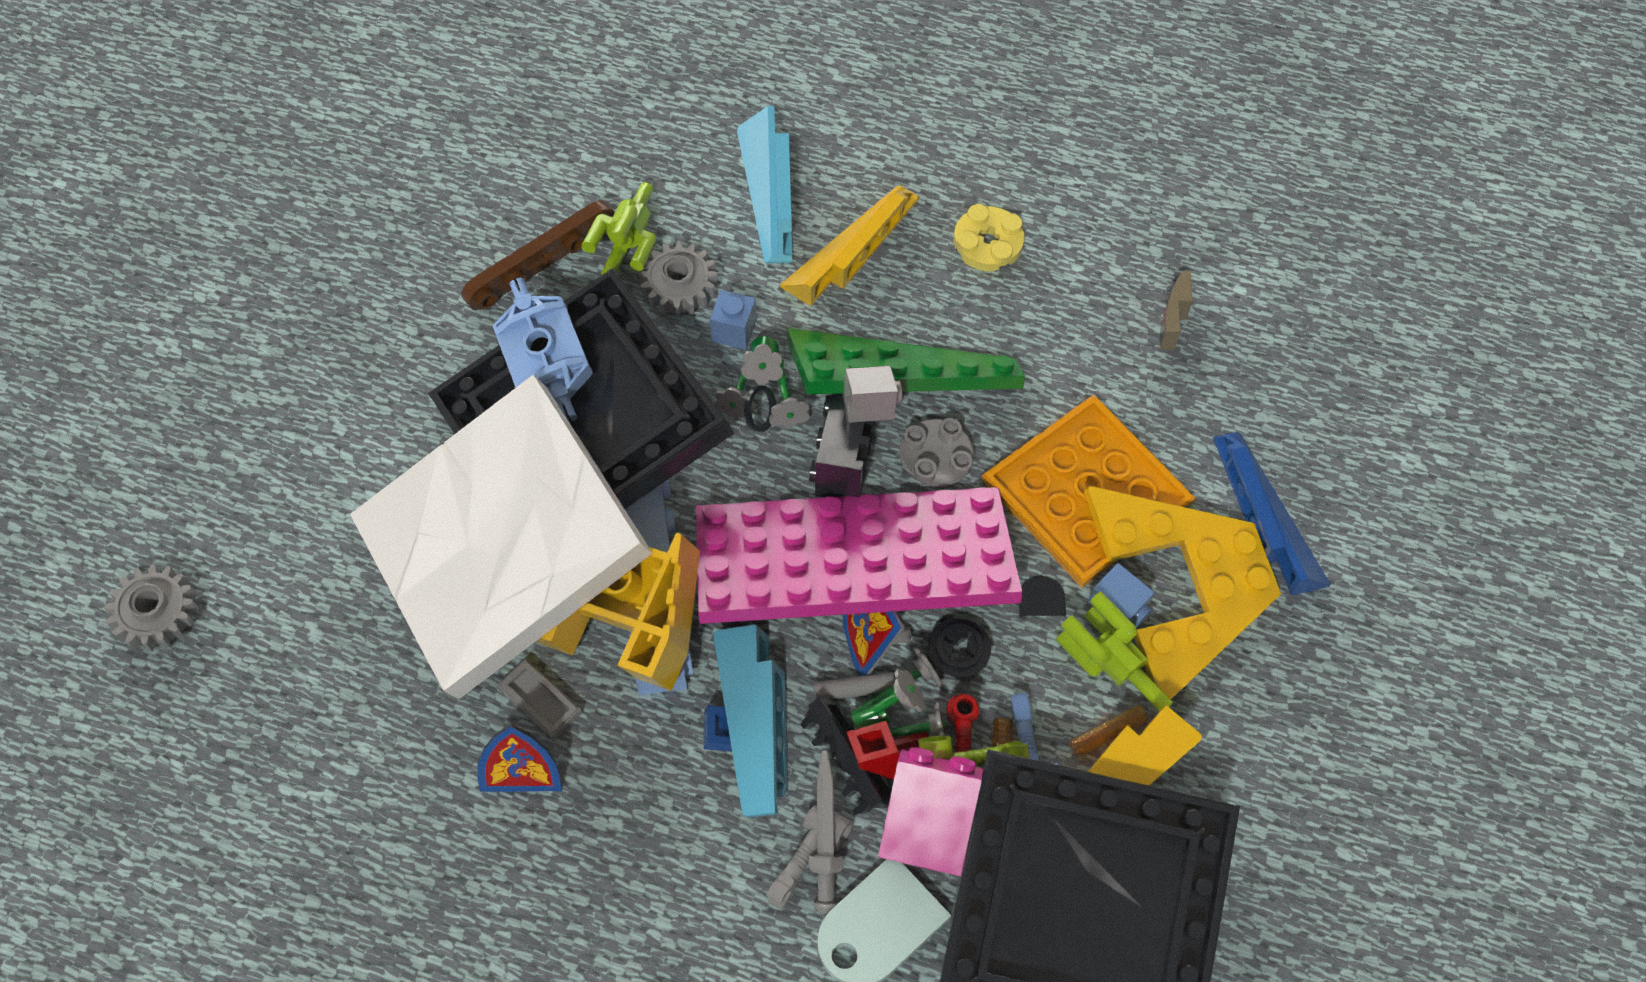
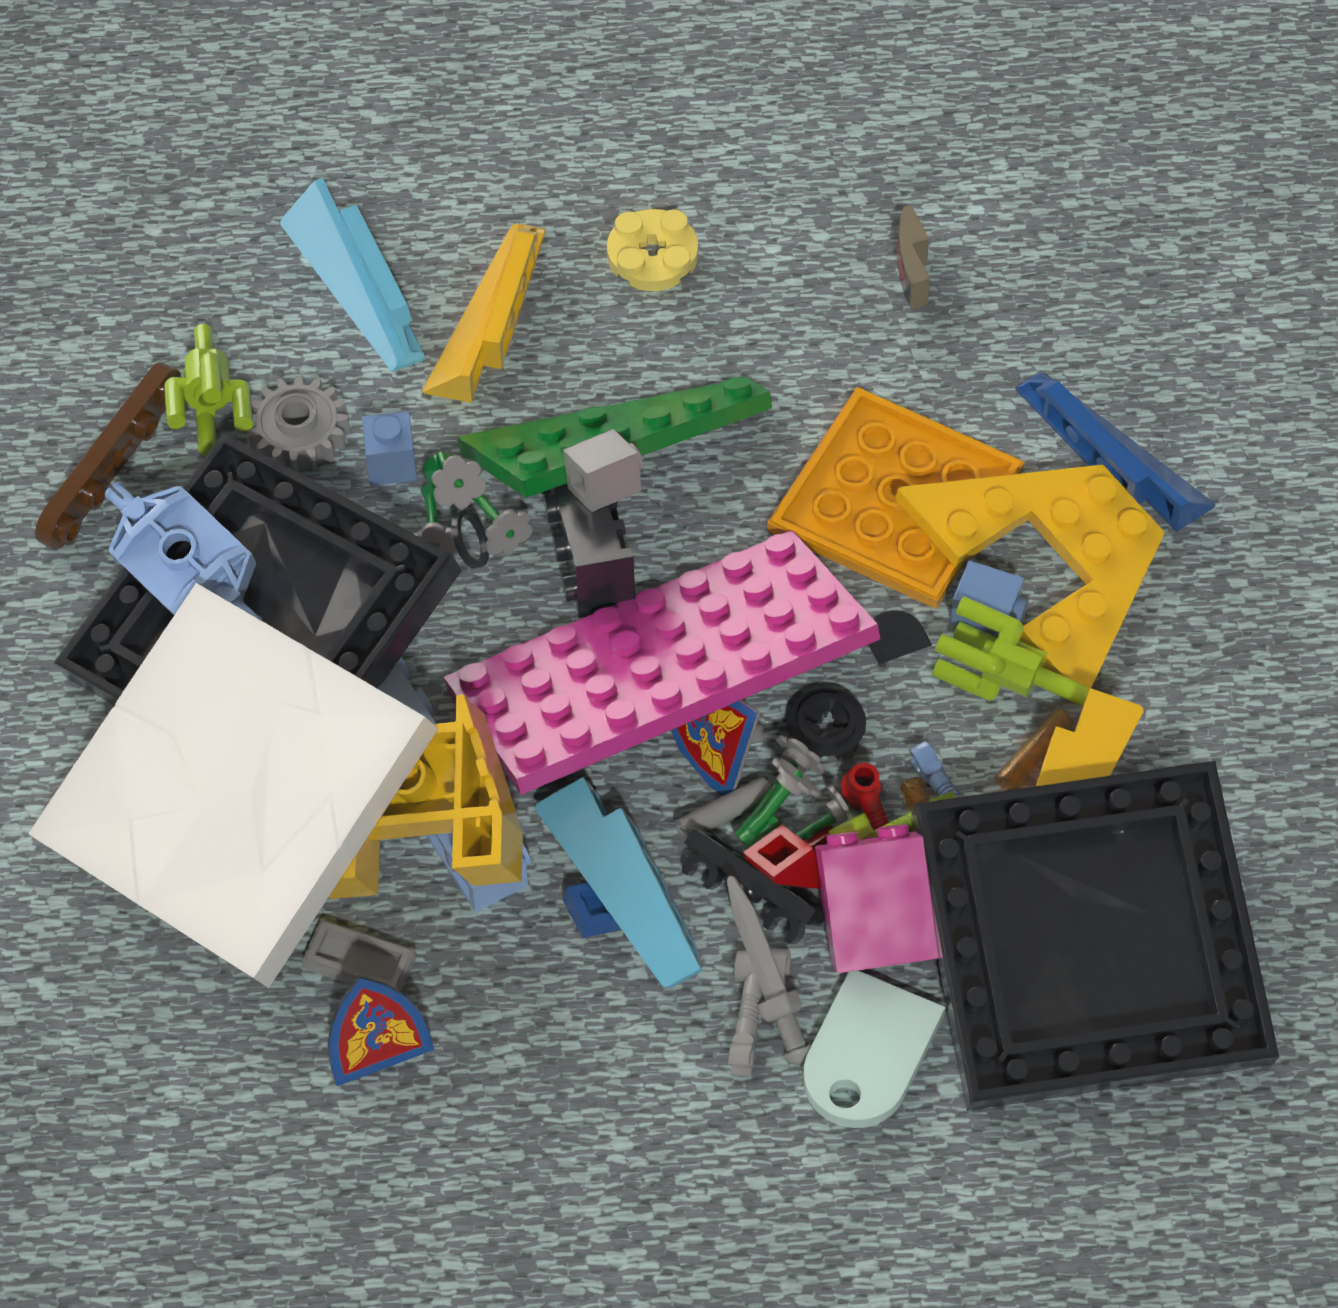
camera: 20 degrees left, 5 degrees down
light grey dish [900,418,974,487] -> none

